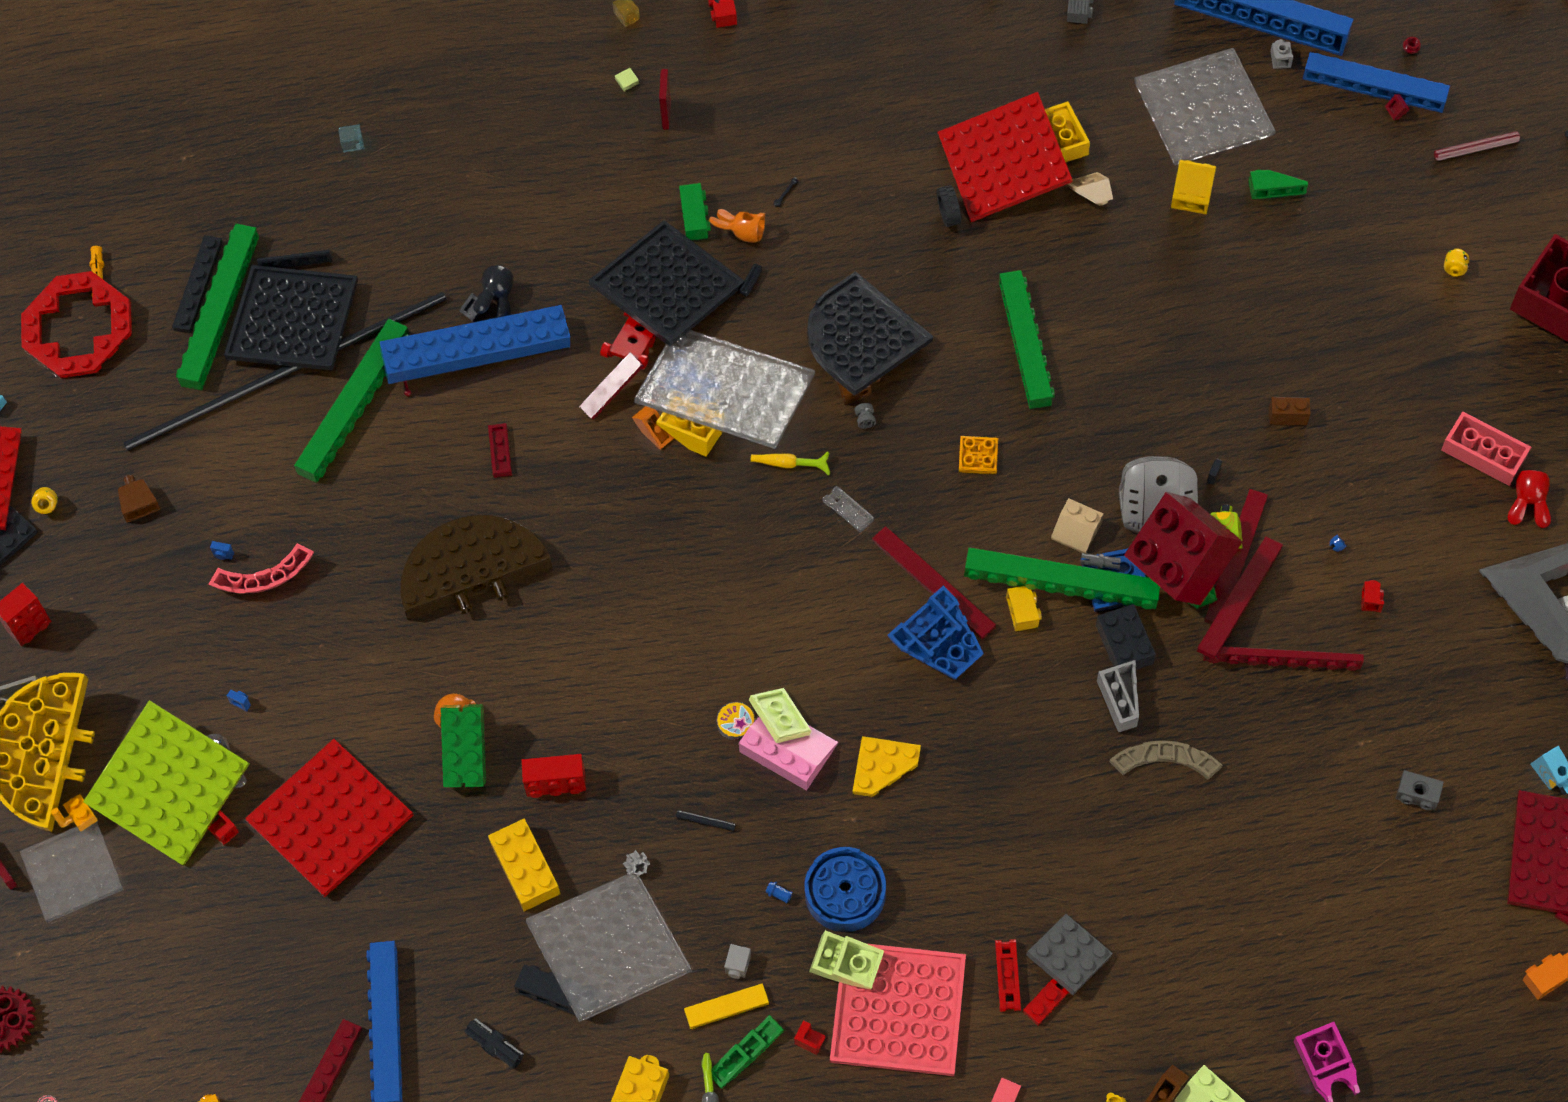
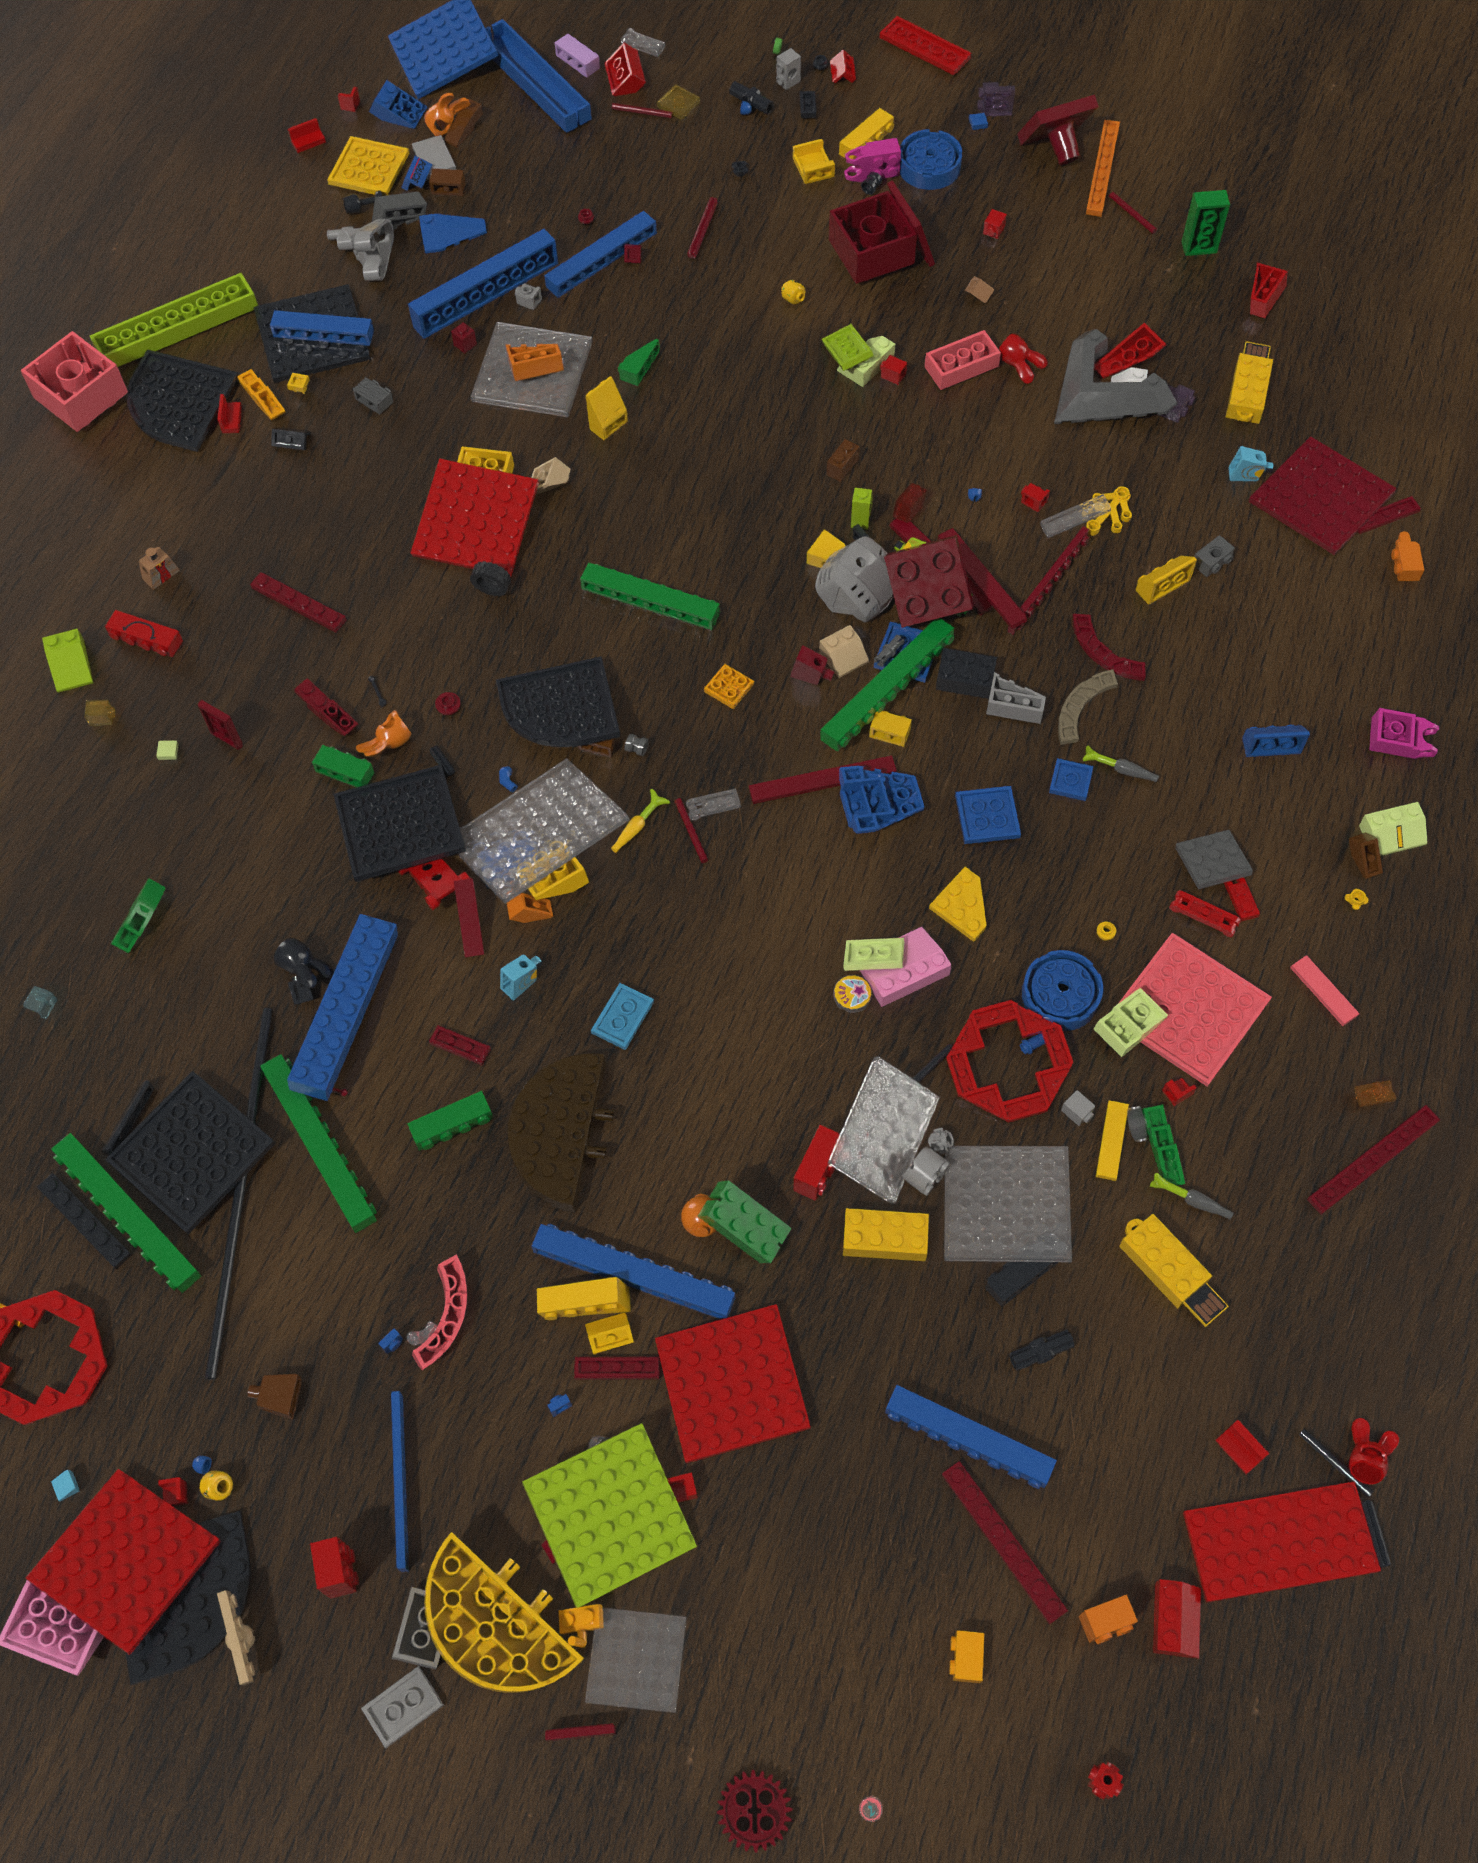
camera: 60 degrees left, 0 degrees up
none -> green slope [111,878,166,953]
none -> red panel [158,1477,187,1506]
none -> blue hinge [192,1456,212,1475]
none -> dark red plate [250,572,347,633]
none -> dark red slope [294,678,358,737]
none -> blue tile [391,1391,409,1572]
none -> green brick [407,1091,493,1151]
none -> clear arm [407,1321,438,1345]
none -> dark red piece [435,692,461,715]
none -> dark red brick [451,322,477,354]
none -> blue arm [499,766,518,793]
none -> medium azure torso [500,955,543,1001]
none -> orange wedge [505,344,564,381]
none -> blue brick [531,1224,735,1319]
none -> yellow wedge [537,1277,631,1320]
none -> dark red tile [574,1357,660,1380]
none -> yellow panel [585,1313,634,1354]
none -> dark azure plate [591,983,654,1050]
none -> dark red bar [674,798,708,863]
none -> dark red torso [790,645,835,685]
none -> yellow torso [806,530,846,568]
none -> lime plate [822,324,874,371]
none -> clear plate [828,1056,940,1203]
none -> yellowish green slope [837,336,895,387]
none -> lime slope [851,488,873,530]
none -> red brick [880,355,907,385]
none -> clear red brick [893,483,927,523]
none -> light grey brick [903,1147,950,1196]
none -> red plate [946,1000,1073,1123]
none -> blue plate [955,786,1021,844]
none -> clear plate [1040,494,1111,538]
none -> blue tile [1049,758,1093,801]
none -> dark red tile [1072,614,1146,681]
none -> yellow plant [1082,486,1132,536]
none -> dark grey piece [1083,746,1159,782]
none -> yellow plate [1097,922,1116,940]
none -> flat silver helmet [1127,1106,1147,1142]
none -> yellow slope [1136,556,1197,605]
none -> blue slope [1242,725,1310,757]

